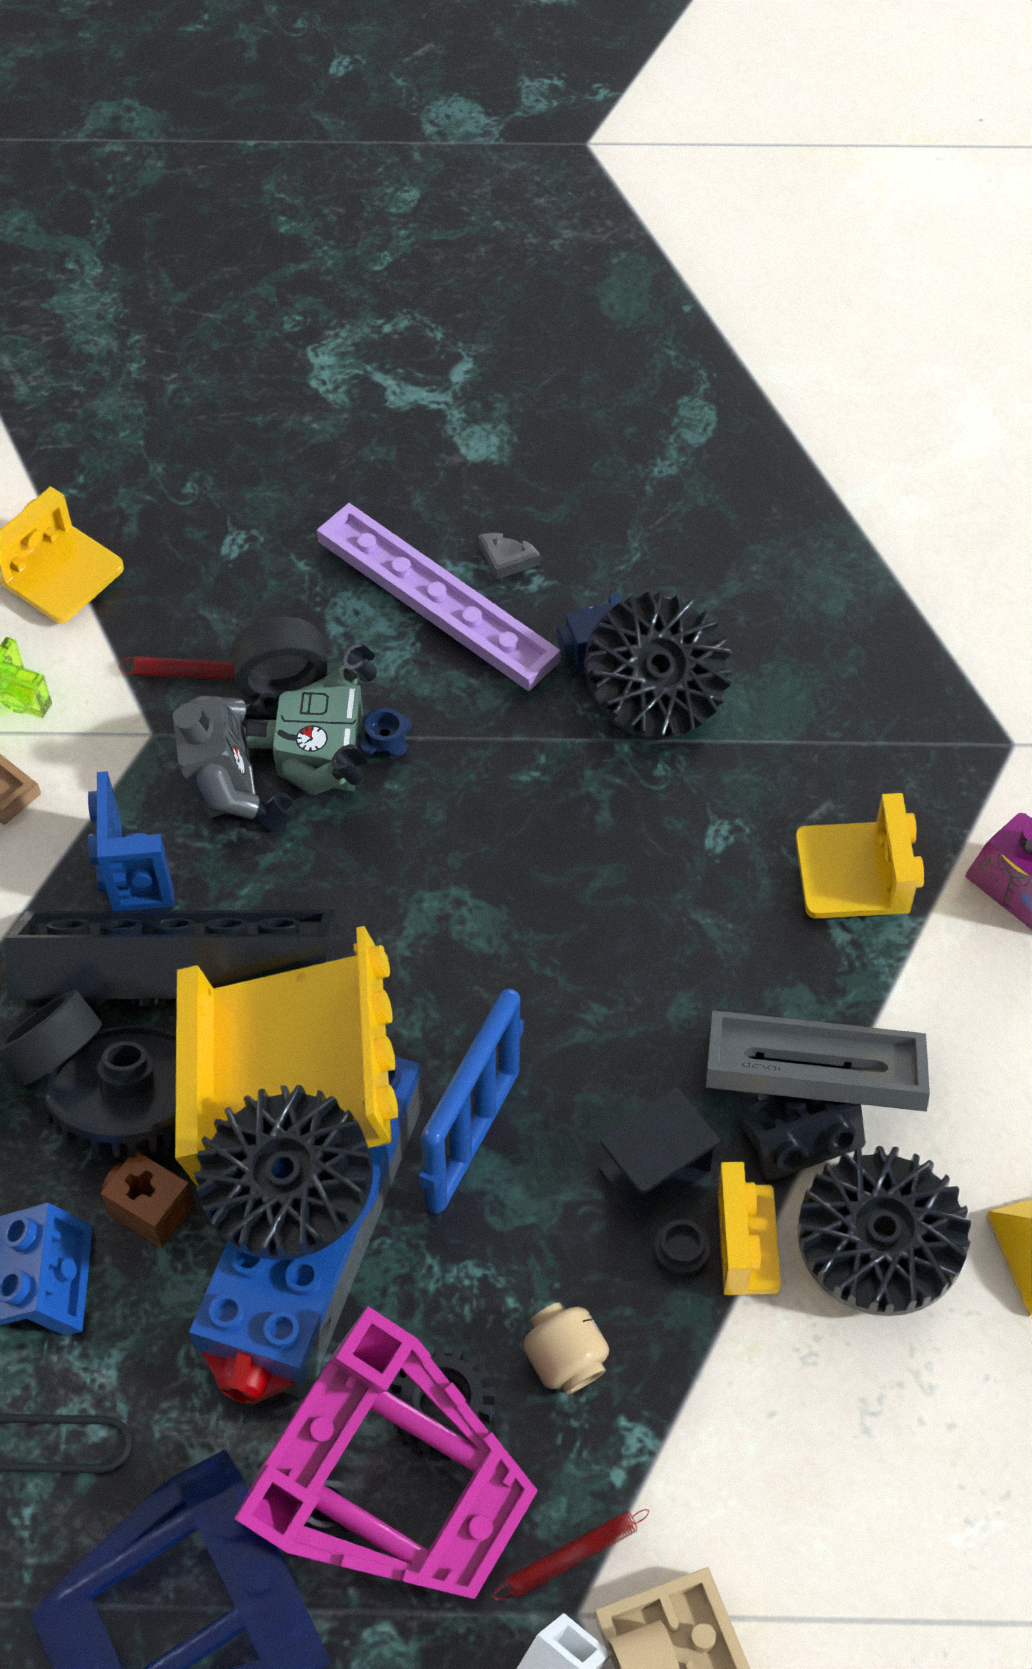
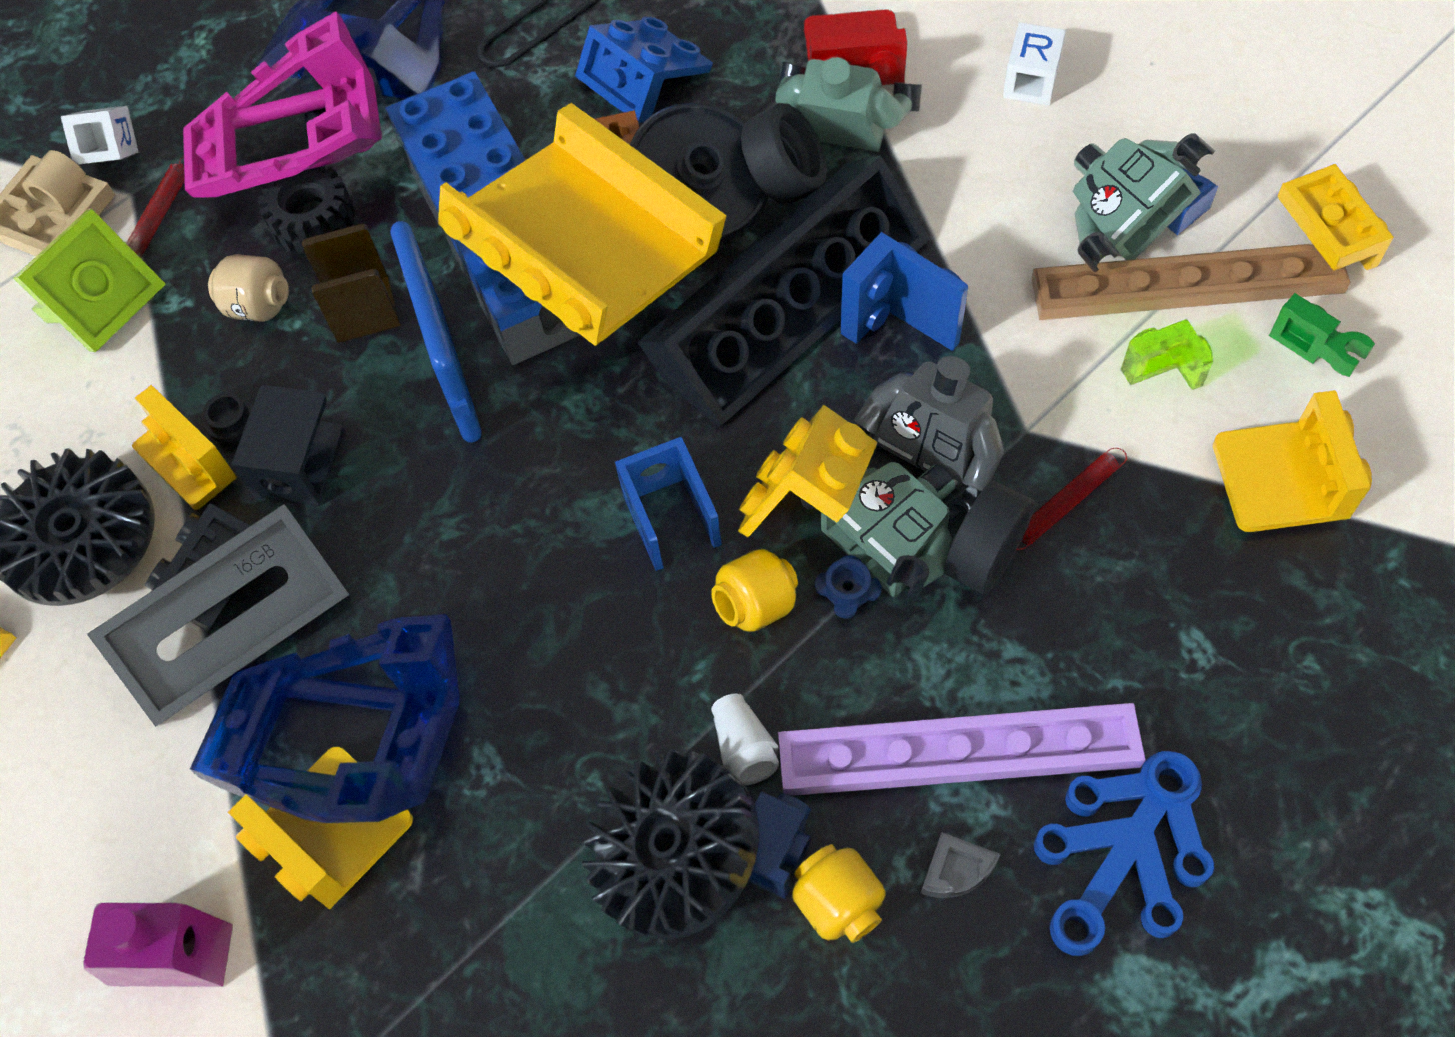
camera: 140 degrees right, 5 degrees up
black wheel [194,1085,373,1260] -> none
none -> lime bracket [13,209,166,352]
none -> clear blue windscreen [190,614,459,823]
none -> dark brown piece [302,224,401,343]
none -> blue piece [615,437,722,571]
none -> white cone [711,694,779,785]
none -> yellow head [712,549,798,632]
none -> yellow bracket [738,405,878,537]
none -> yellow head [792,844,886,943]
none -> blue plant [1034,751,1214,956]

